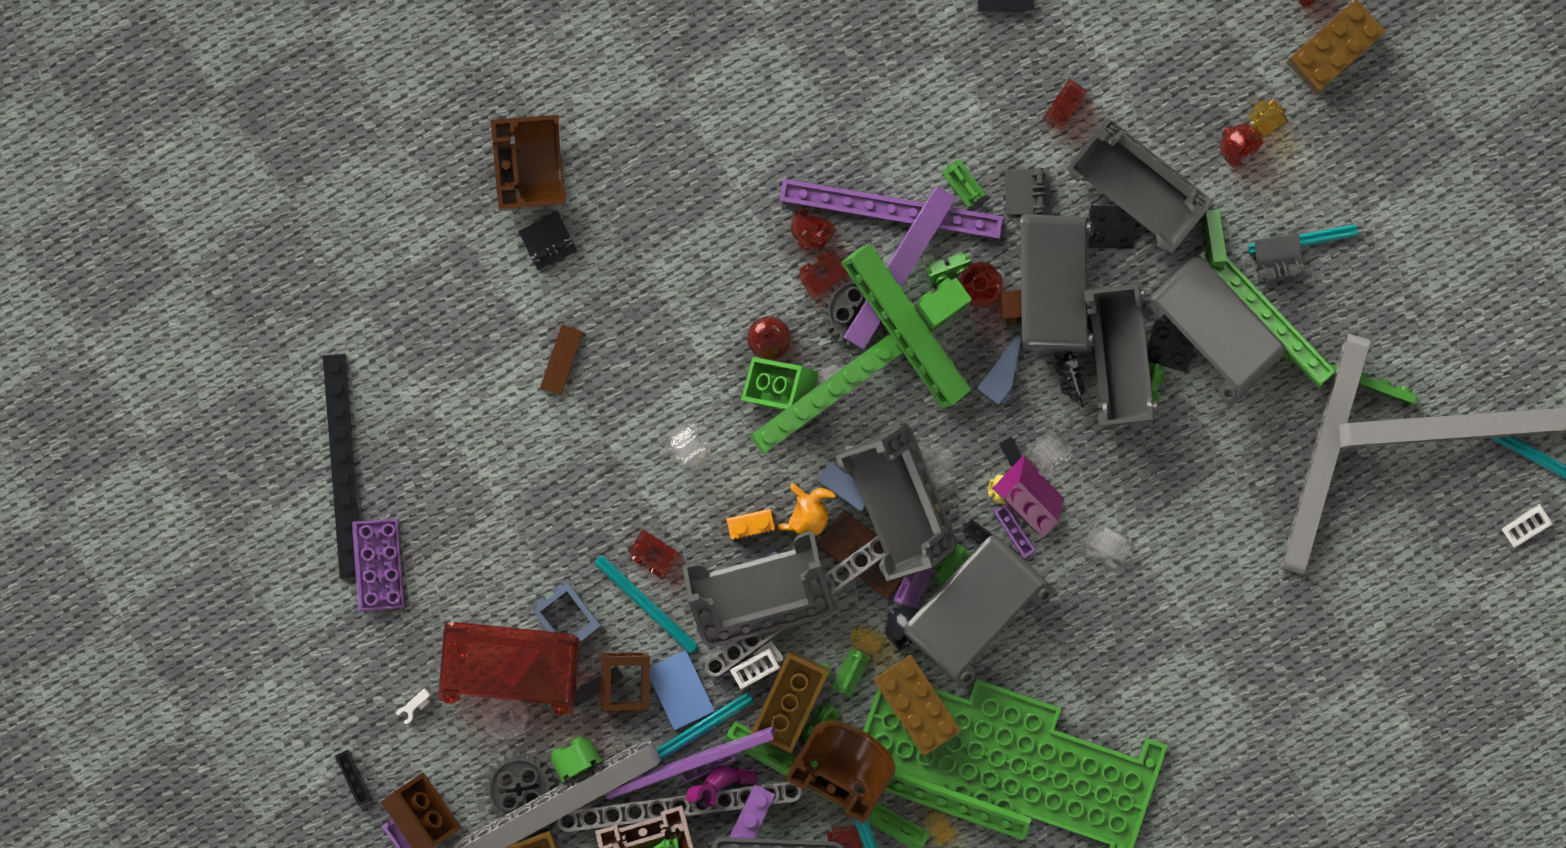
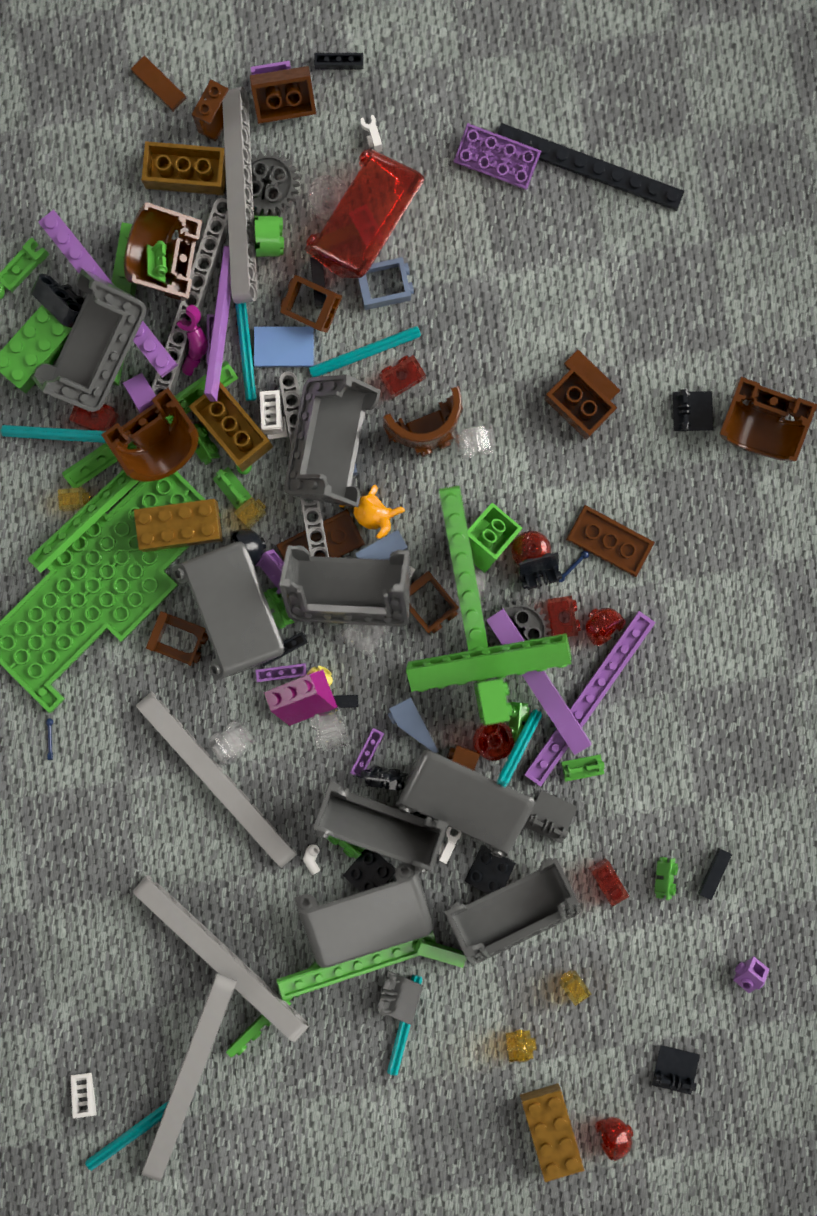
camera: 110 degrees right, 0 degrees up
light orange brick [727,509,775,540] -> none
clear red cylinder [1220,123,1264,168] -> none
none -> dark blue hinge [45,718,53,760]
none -> medium lavender hinge [123,373,156,413]
none -> light grey beam [136,691,297,868]
none -> reddish brown panel [146,611,209,666]
none -> white arm [303,844,320,875]
none -> medium lavender piece [350,728,384,775]
none -> reddish brown piece [383,386,463,457]
none -> reddish brown window [409,571,459,634]
none -> white plate [438,826,462,864]
none -> teal axle [497,709,542,787]
none -> black hinge [519,552,562,590]
none -> reddish brown brick [544,366,617,440]
none -> dark blue hinge [559,551,589,582]
none -> clear yellow brick [559,970,592,1006]
none -> reddish brown tile [566,505,655,578]
none -> bright green hinge [654,857,678,900]

